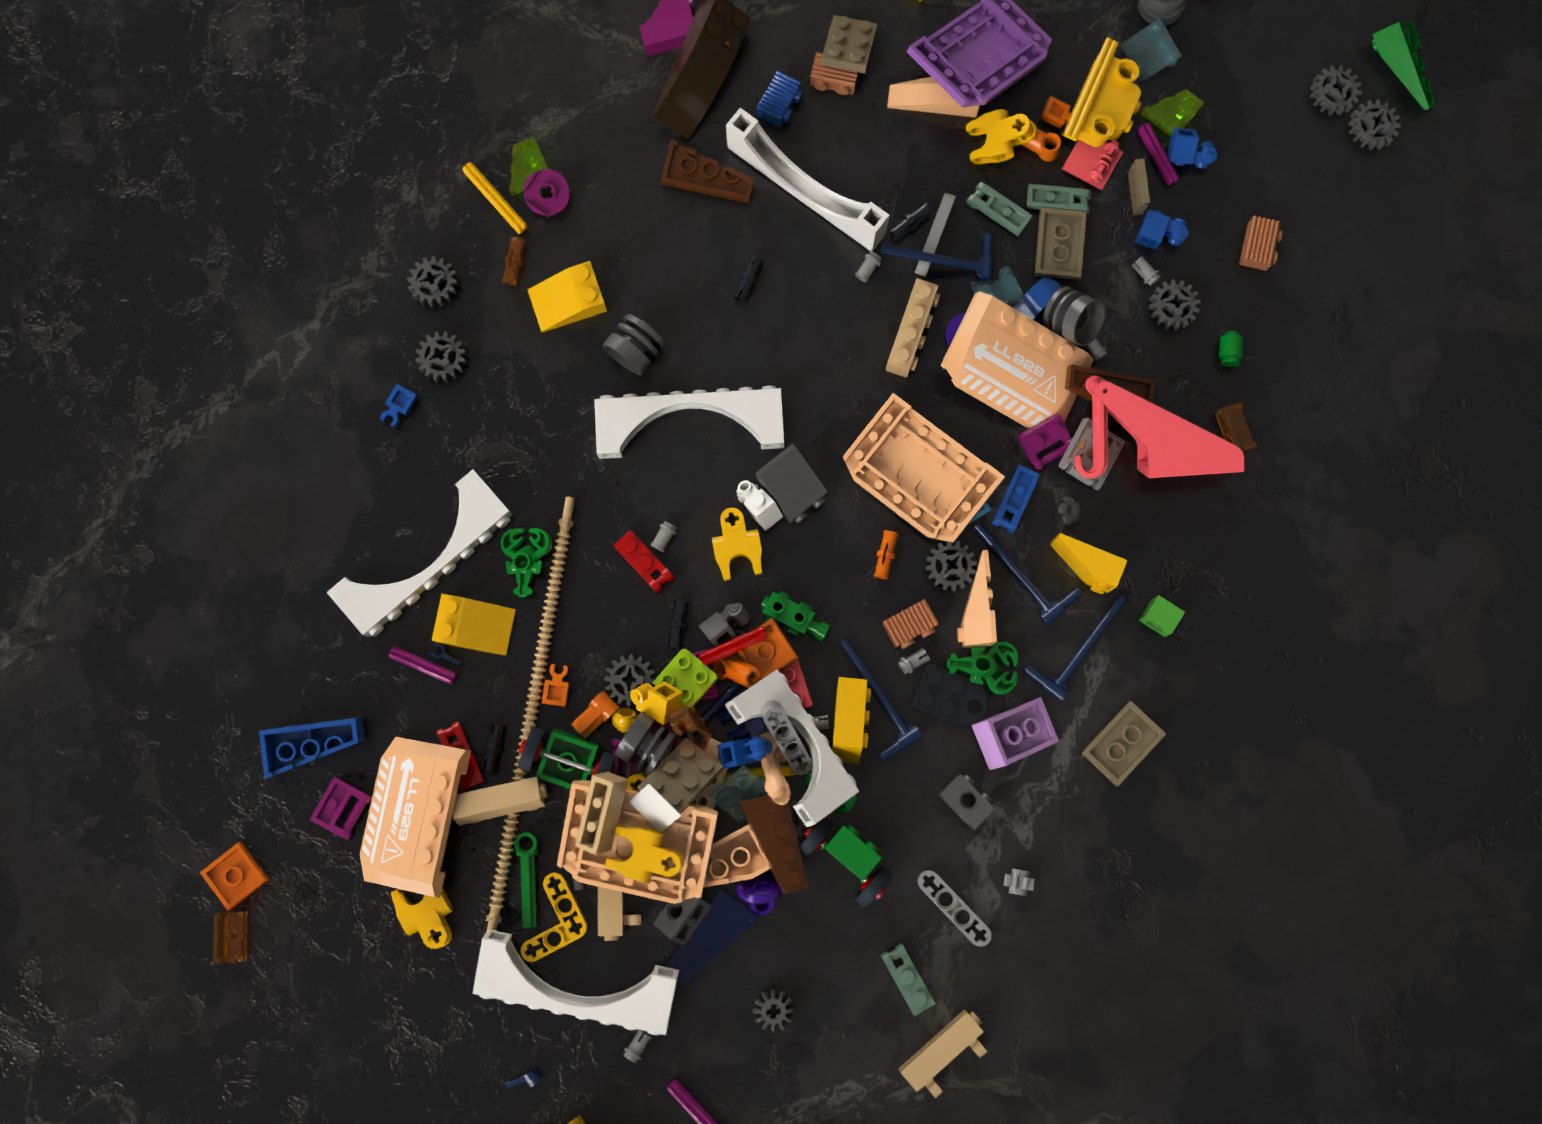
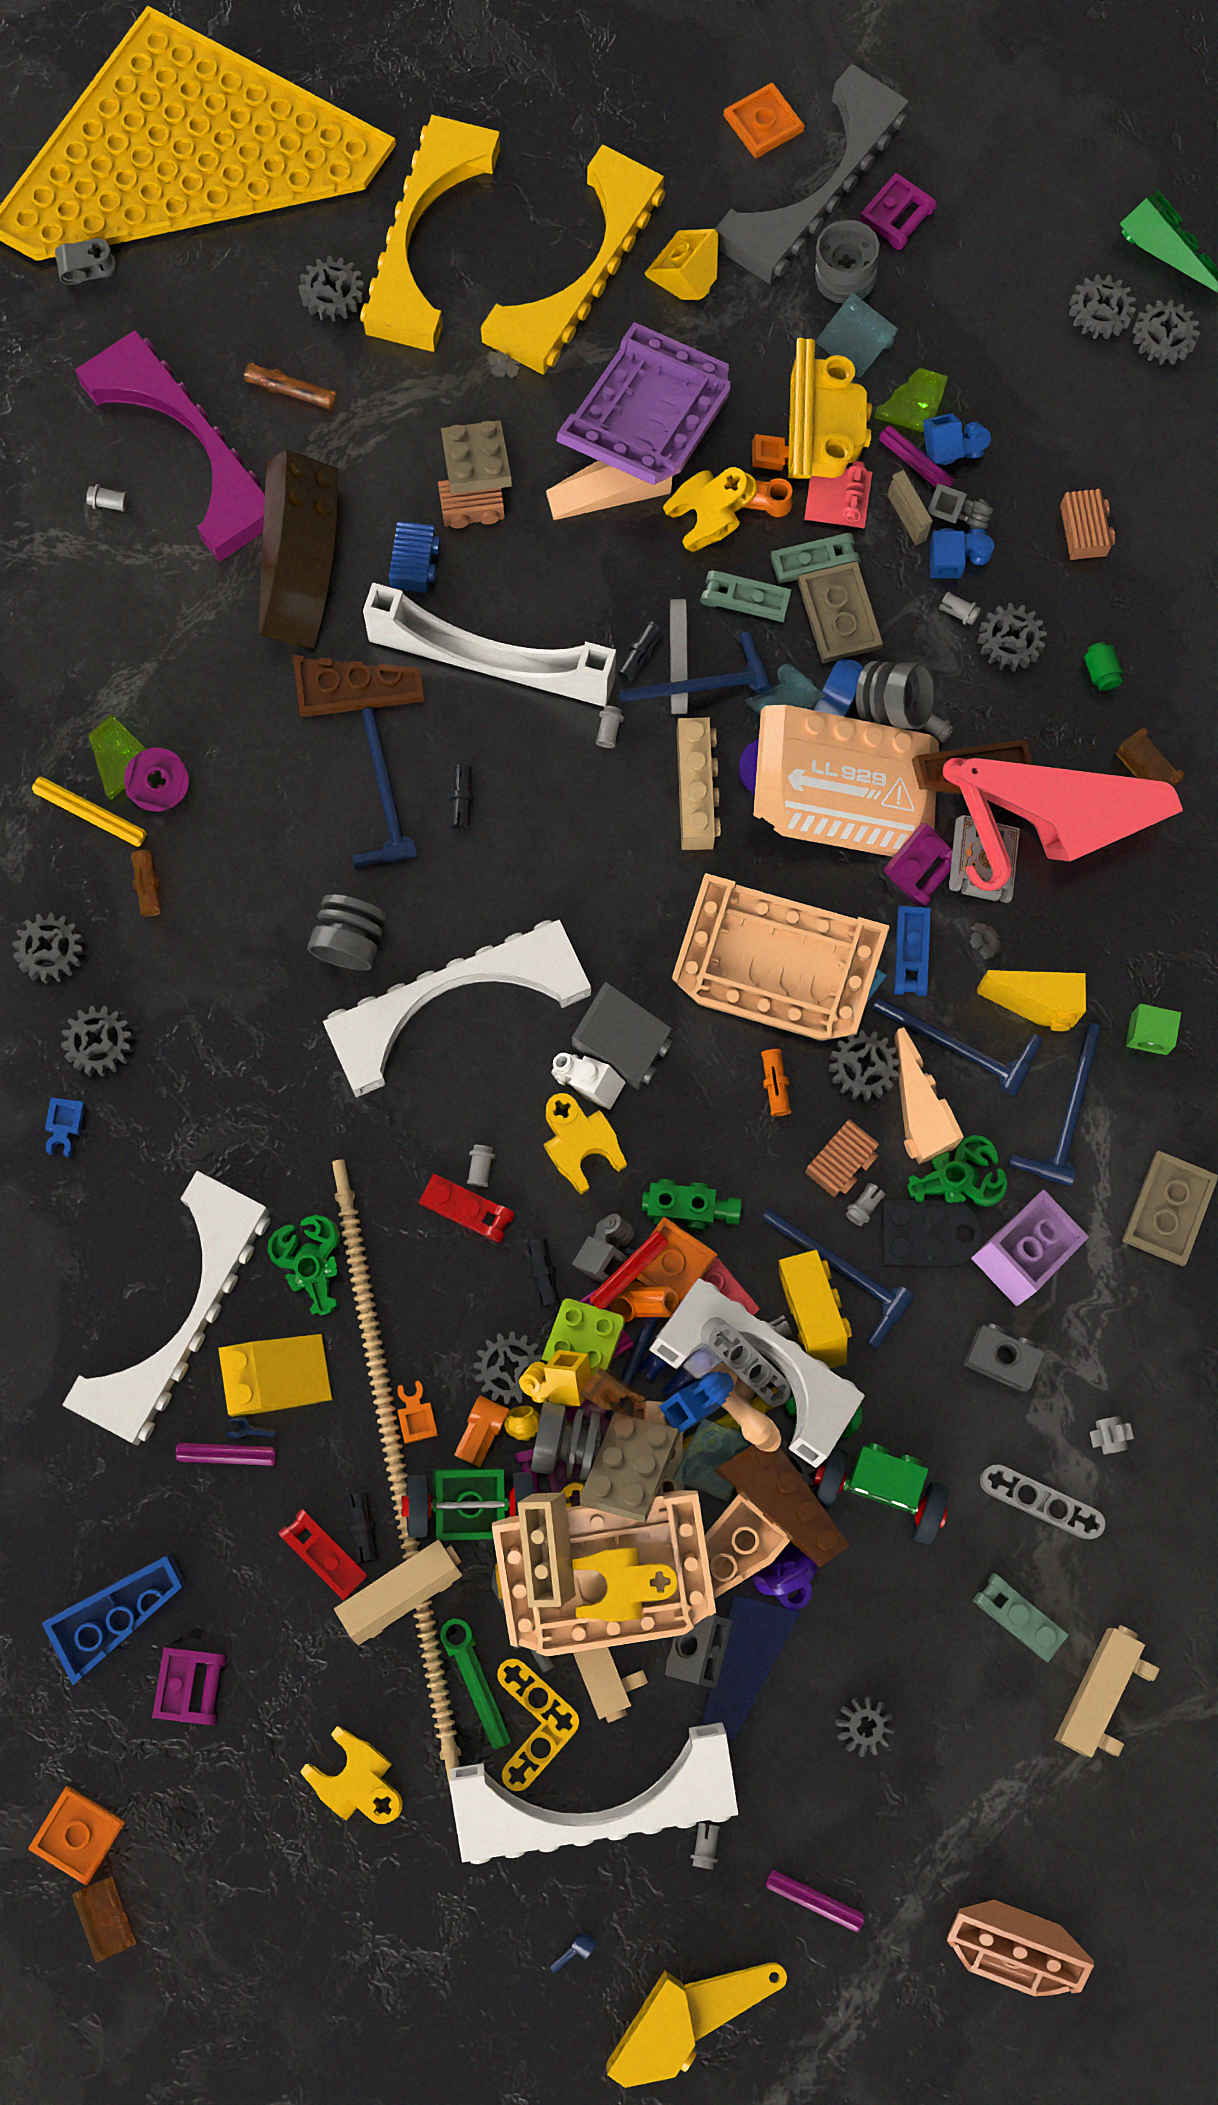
camera: 25 degrees left, 5 degrees down
light nougat slope [360,737,471,897] -> none
yellow slope [528,261,607,333] -> none
white sticker [629,784,681,833] -> none
none -> dark blue bar [352,707,417,868]
none -> dark grey brick [927,483,994,529]

